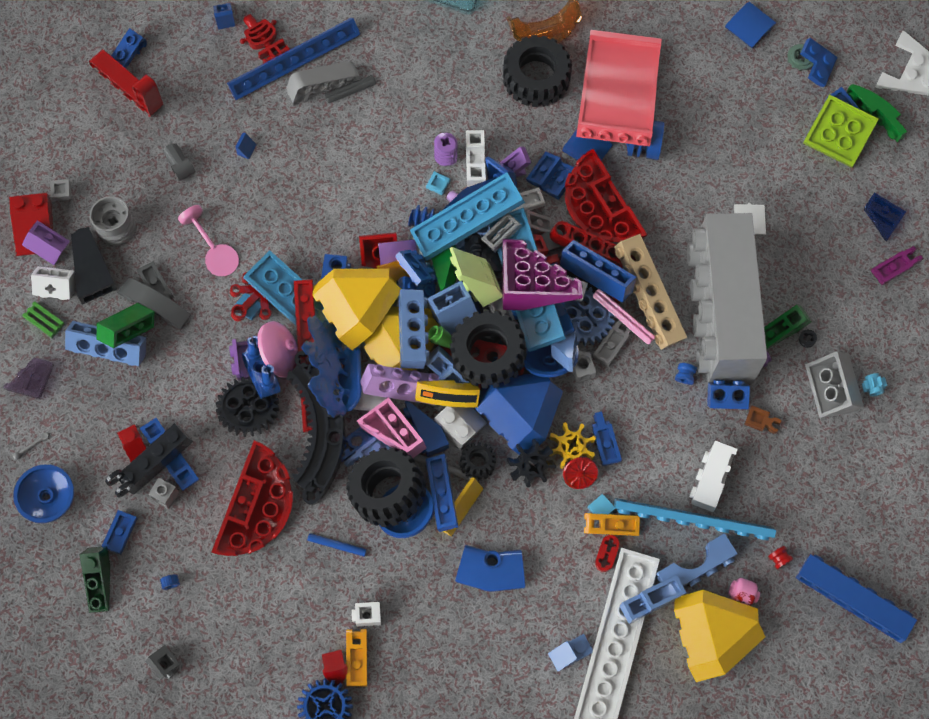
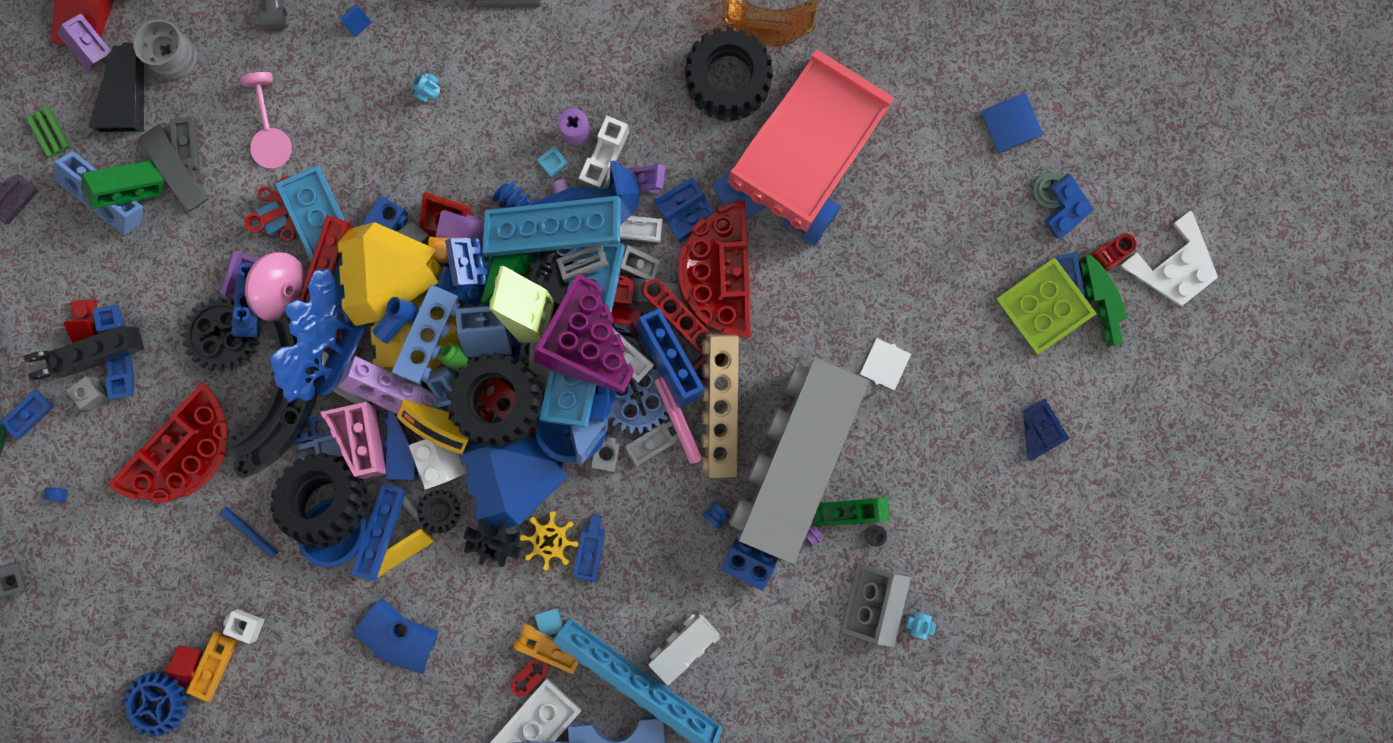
camera: 30 degrees right, 15 degrees up
white brick [31,266,75,300] -> none
red wheel [563,457,598,489] -> none
dark orange plate [744,405,781,434] -> none
magenta hinge [871,246,924,285] -> none
none -> blue piece [372,297,419,344]
none -> medium azure gear [411,73,440,102]
none -> red piece [1089,233,1137,271]

